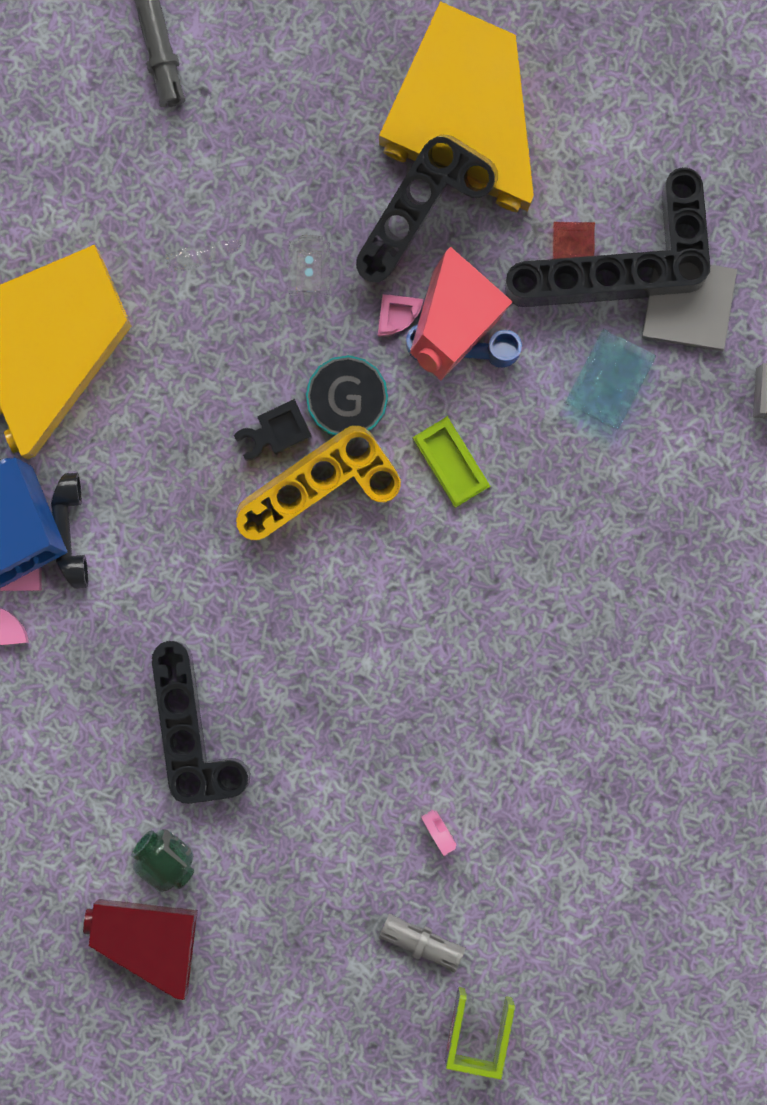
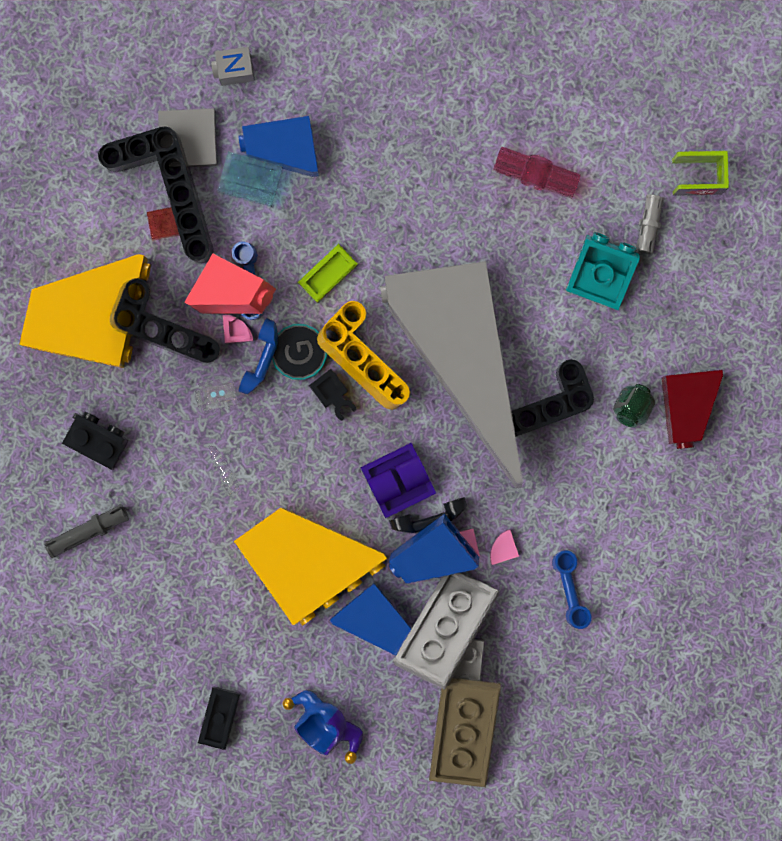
camera: 100 degrees left, 0 degrees up
bright pink tile [421,810,457,856] -> none
none -> black bracket [62,411,129,470]
none -> blue slope [238,116,319,177]
none -> blue bar [238,318,278,395]
none -> dark purple plate [360,443,436,519]
none -> light grey slope [380,261,523,489]
none -> clear pink piece [493,146,581,199]
none -> teal plate [566,232,640,310]

